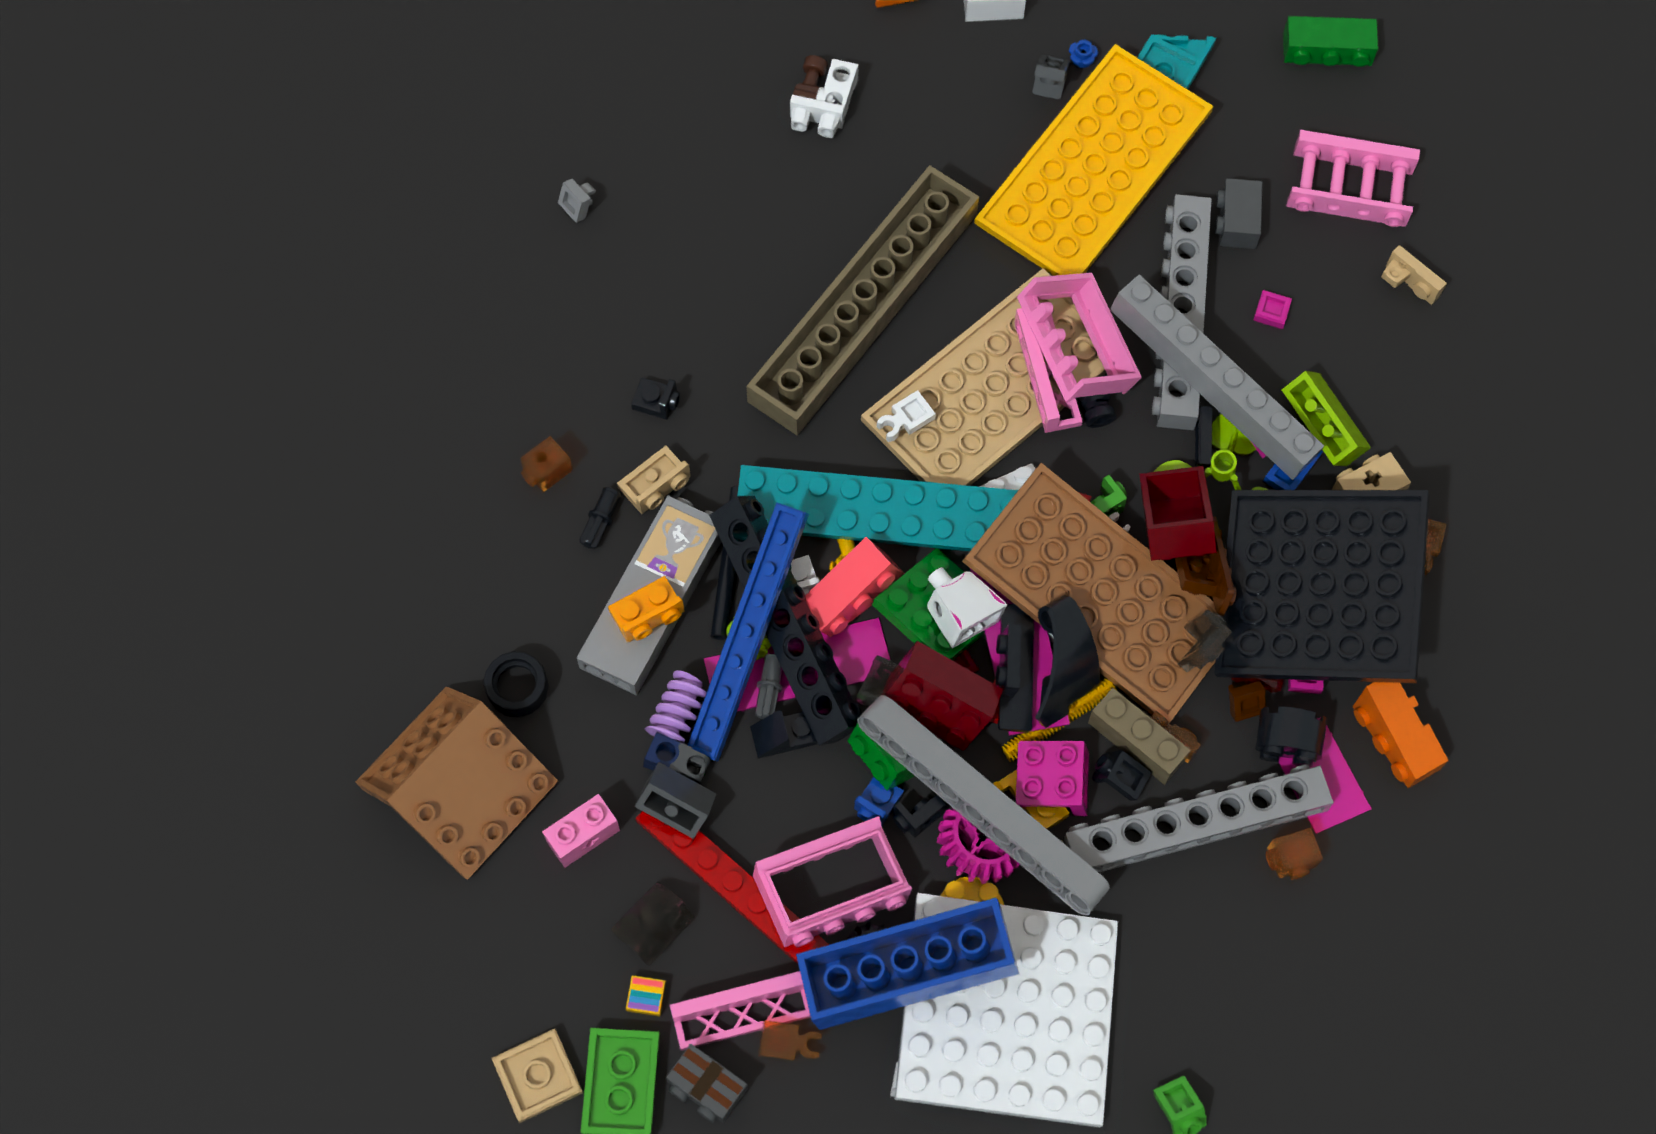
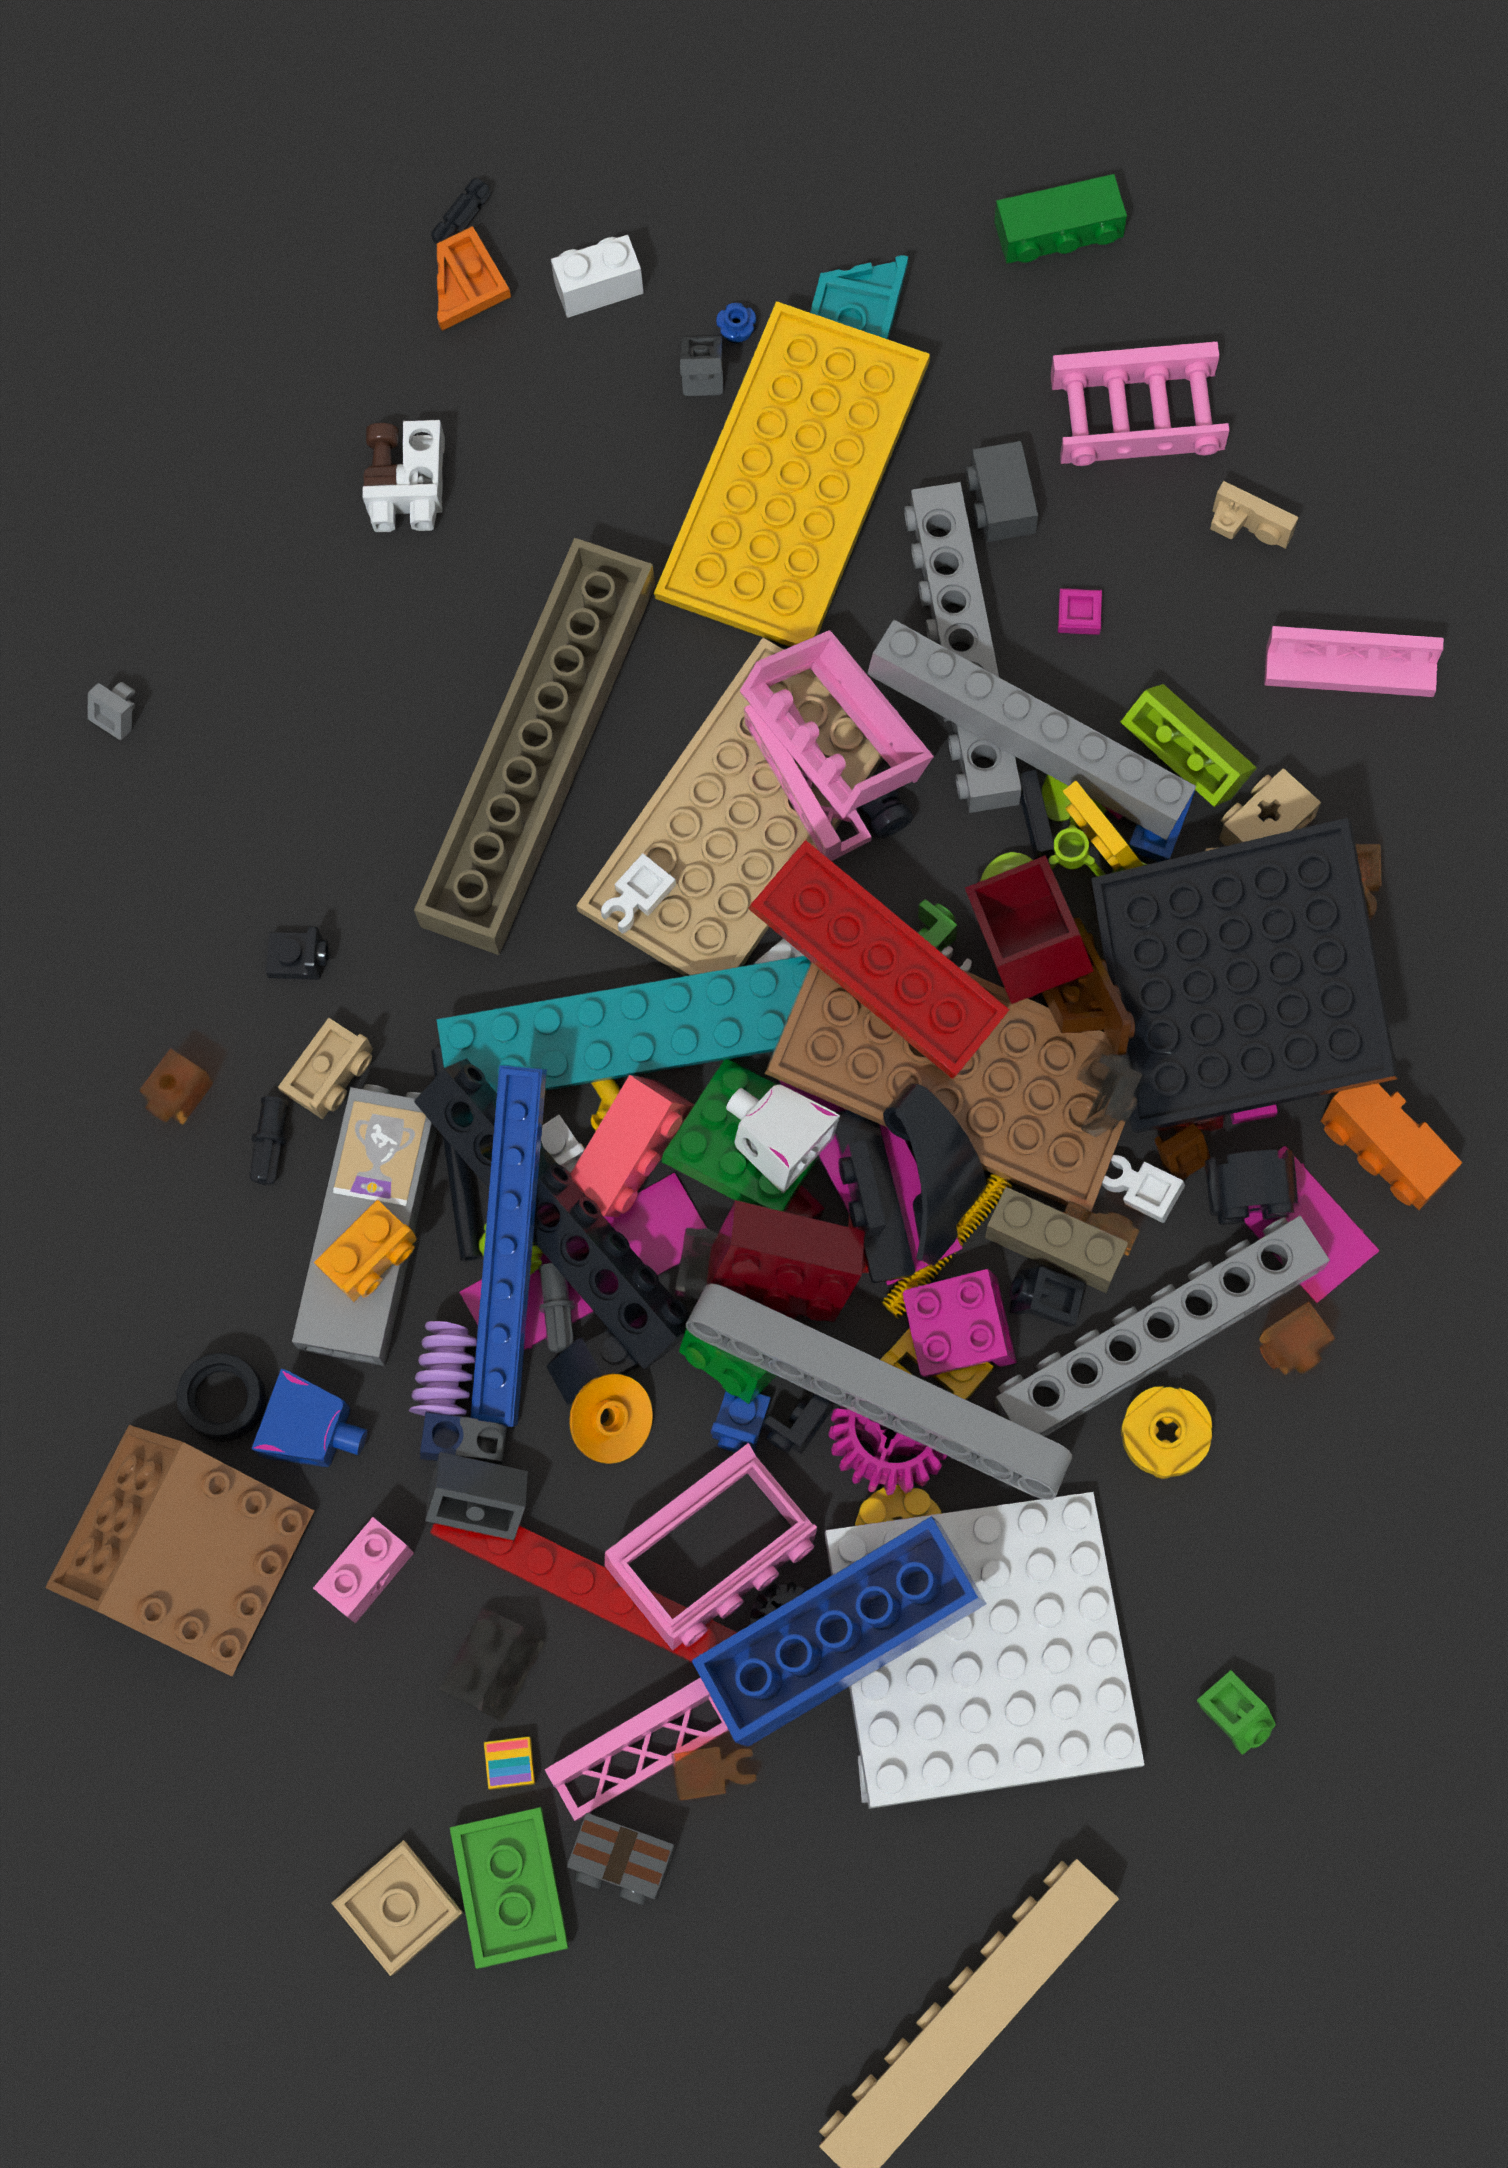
camera: 10 degrees left, 5 degrees up
none -> blue torso [251,1368,367,1467]
none -> light orange dish [569,1373,653,1464]
none -> red plate [748,840,1010,1079]
none -> yellow plate [1063,781,1144,872]
none -> white plate [1102,1155,1185,1223]
none -> yellow plate [1120,1386,1212,1479]
none -> bright pink fence [1264,626,1444,697]

